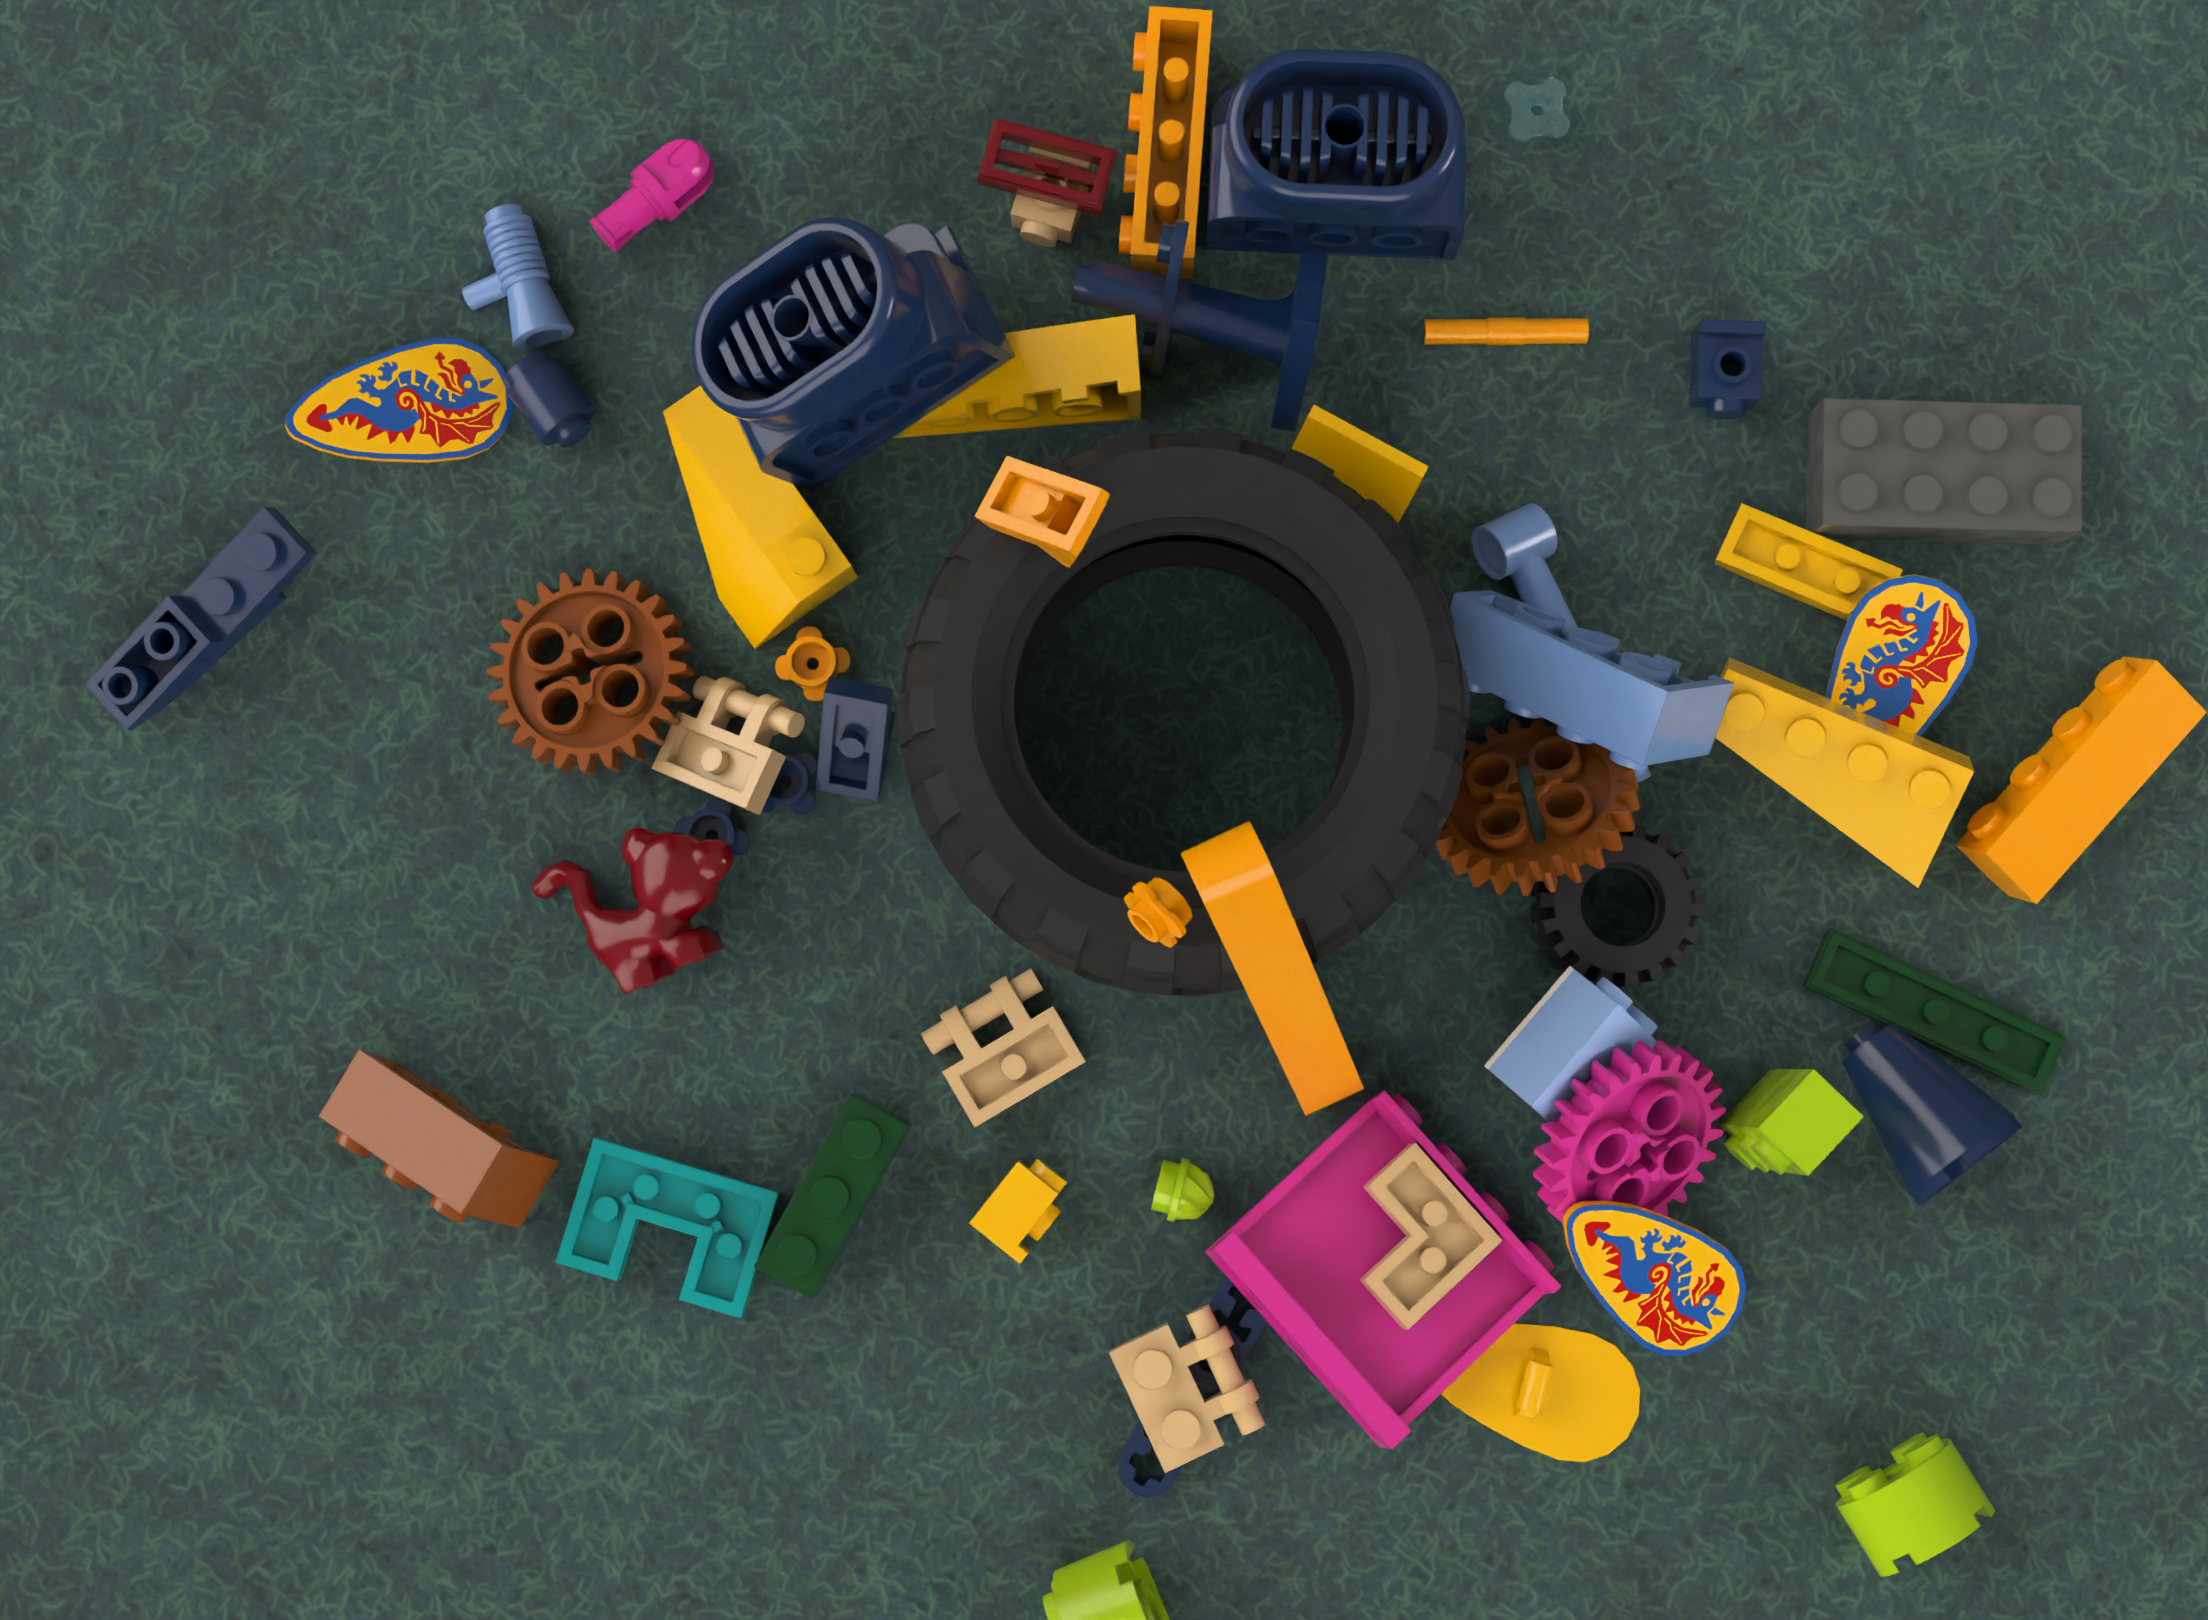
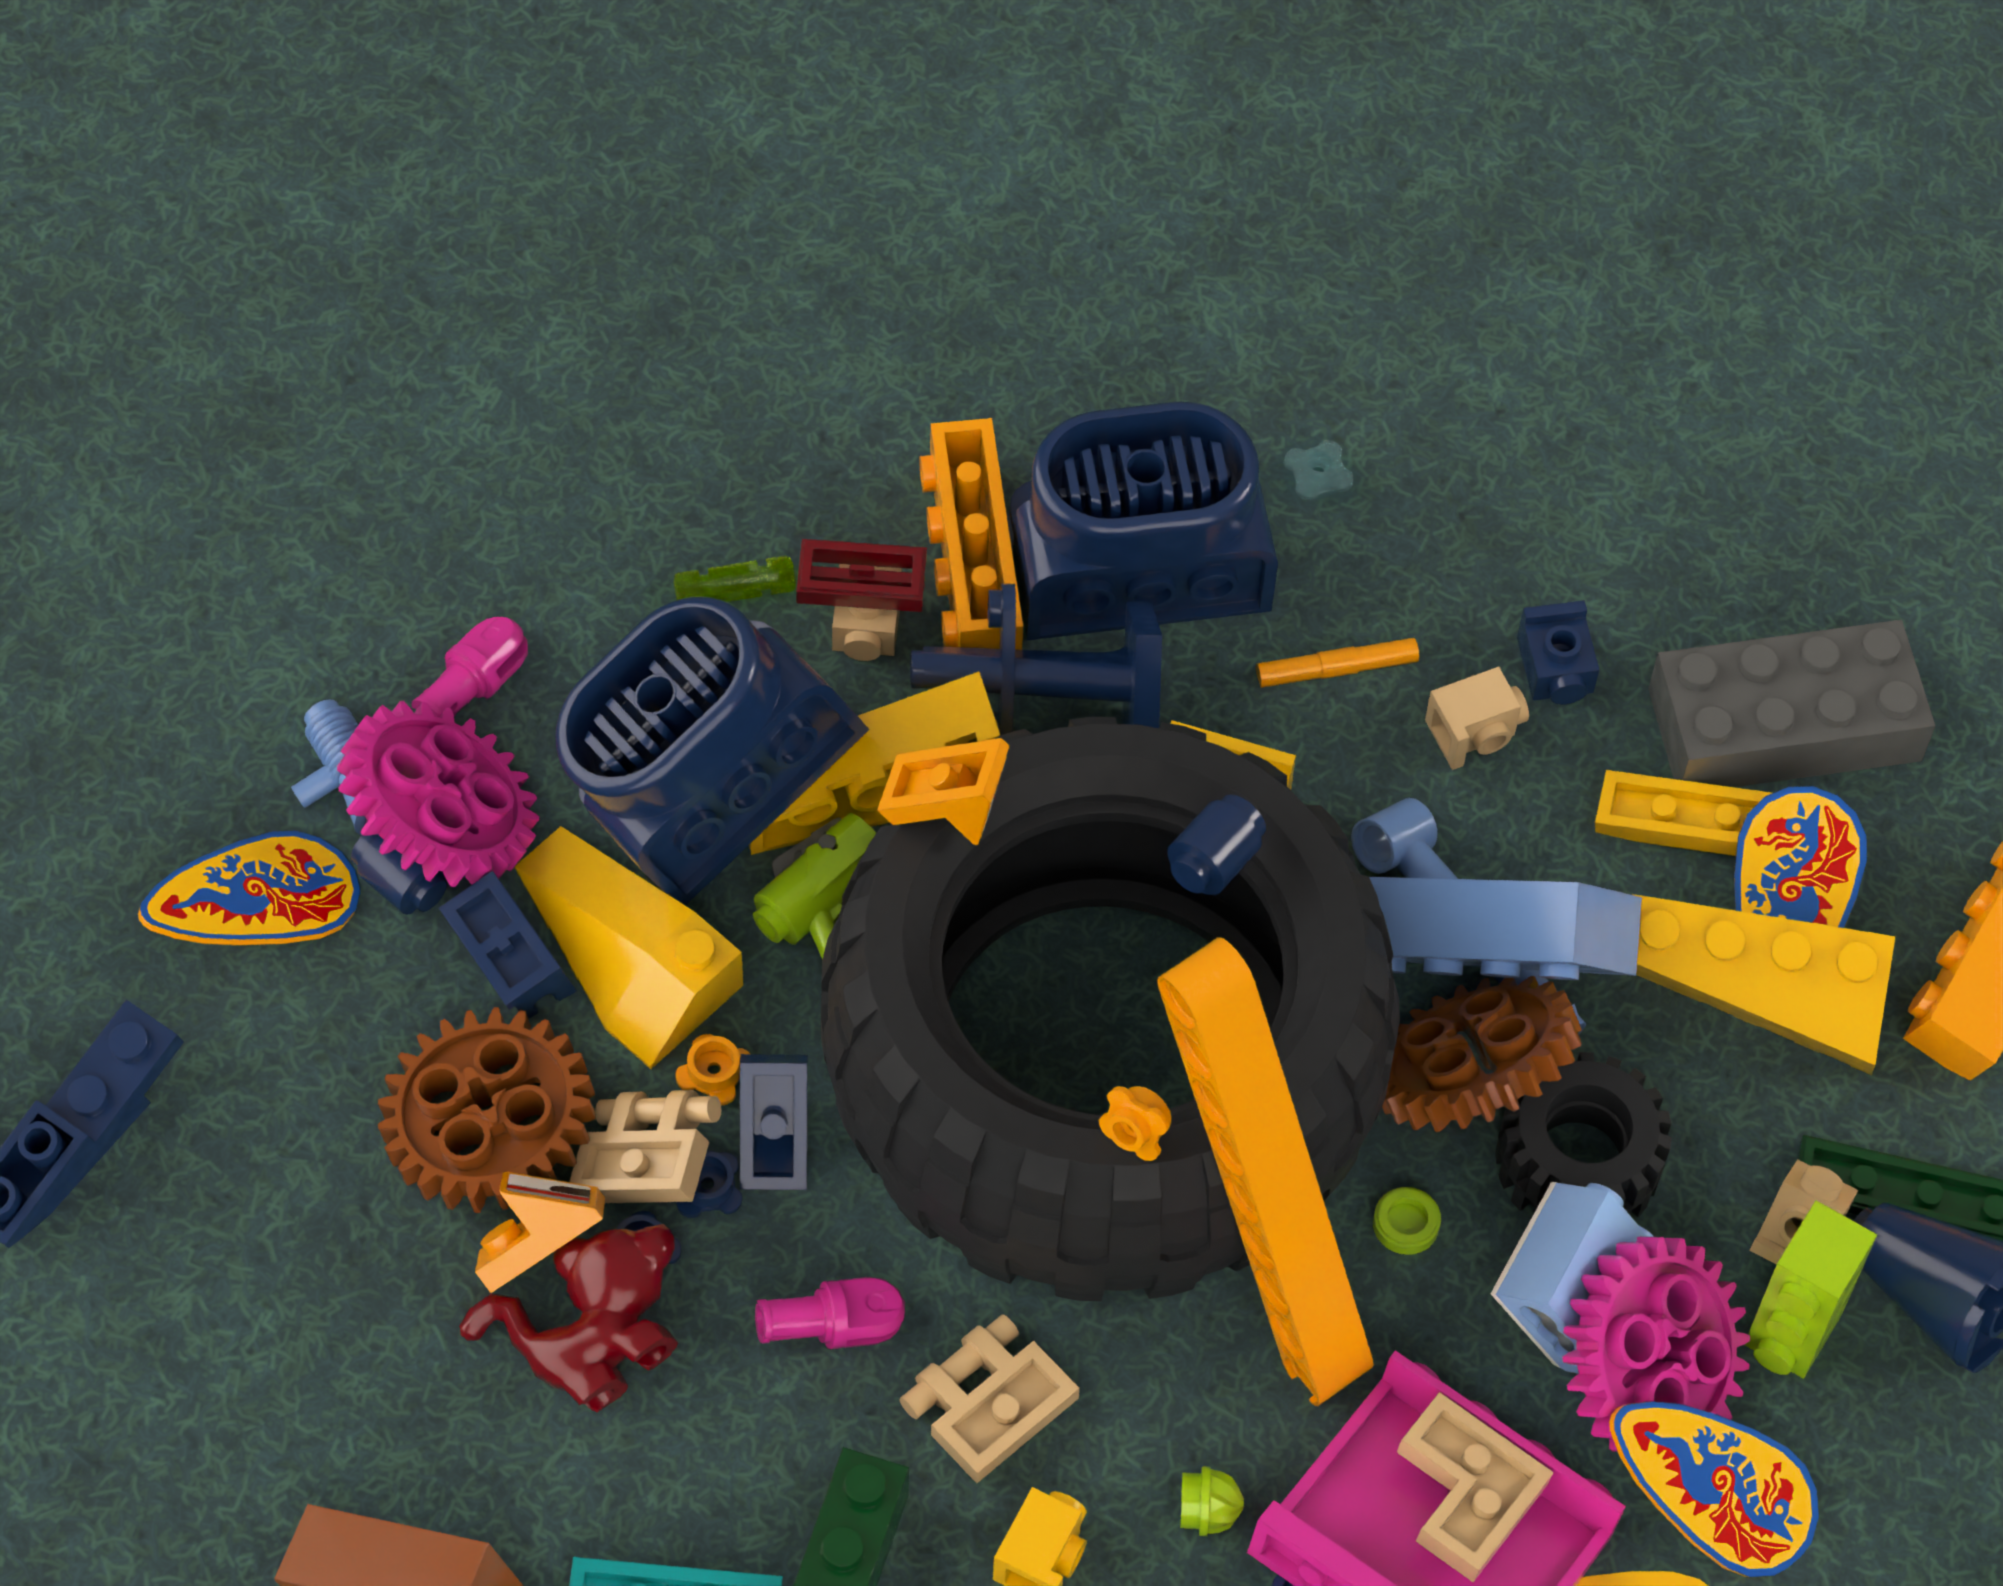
camera: 20 degrees left, 25 degrees down
none -> dark pink gear [337,701,539,887]
none -> dark blue hinge [439,871,577,1019]
none -> light orange slope [475,1172,605,1293]
none -> clear neon green axle [673,556,796,602]
none -> lime piece [753,812,876,960]
none -> dark pink arm [755,1277,905,1349]
none -> dark blue brick [1168,795,1266,895]
none -> lime tile [1373,1187,1441,1255]
none -> tan brick [1425,667,1529,770]
none -> tan brick [1749,1159,1858,1264]

